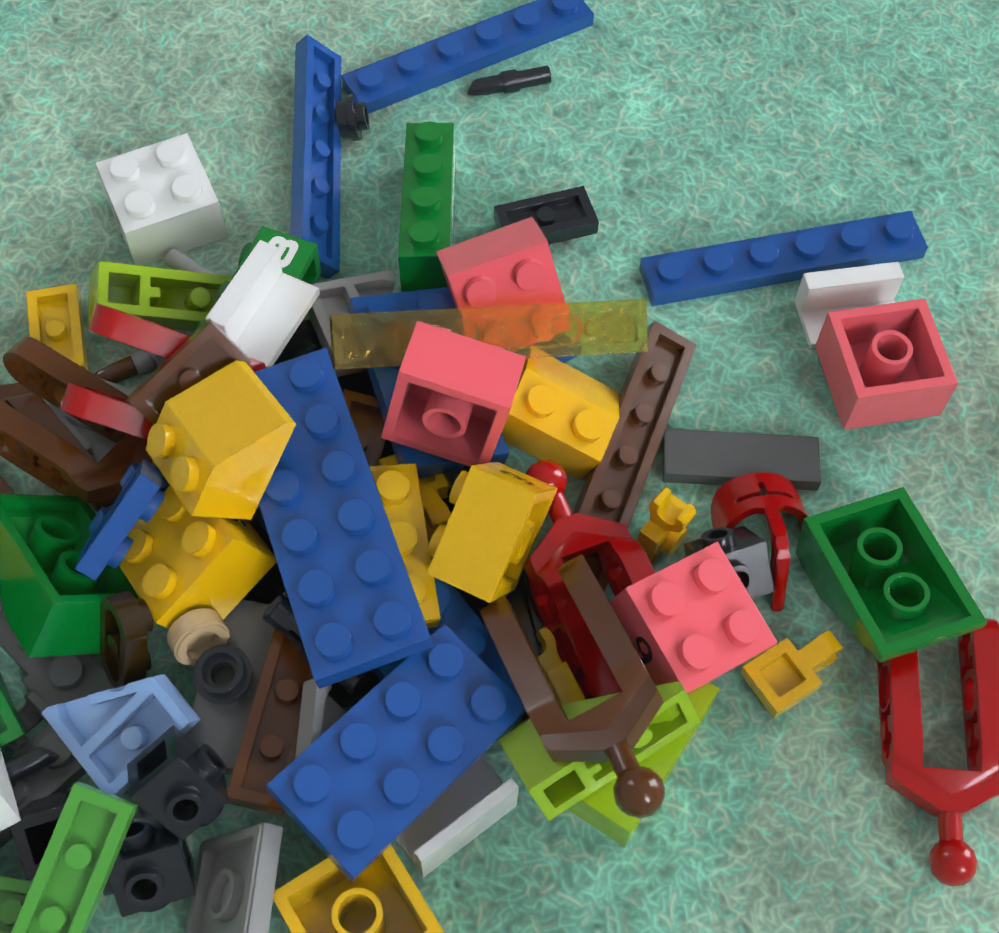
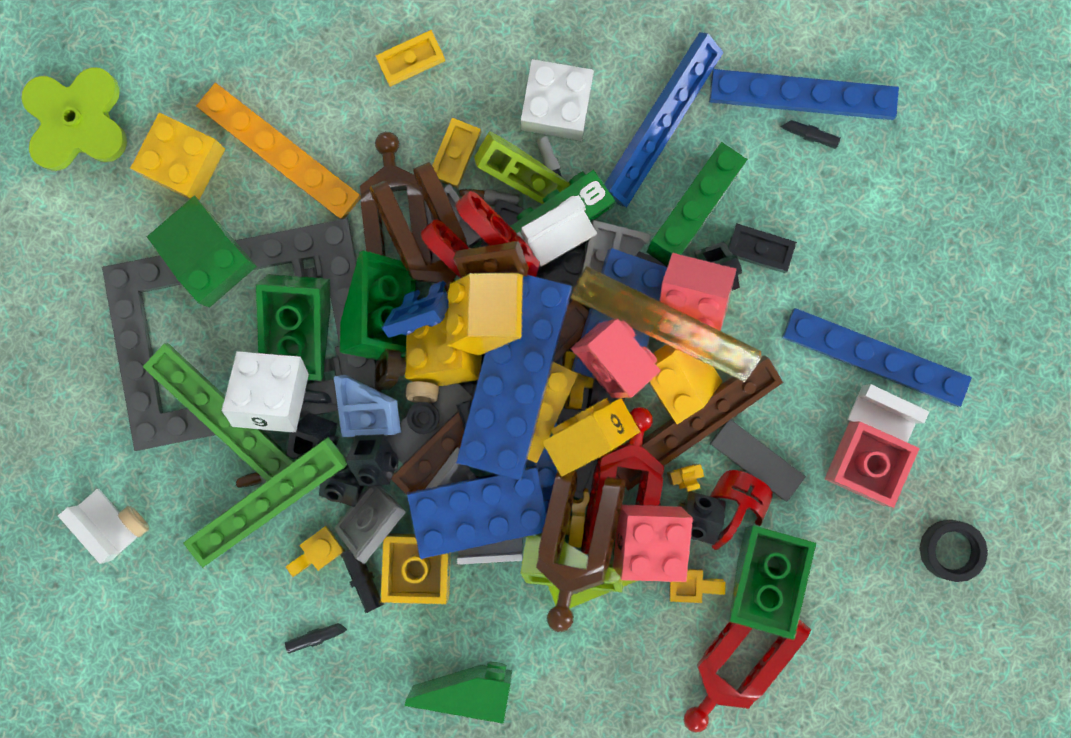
camera: 40 degrees right, 25 degrees up
black plate [335,94,370,141] -> none

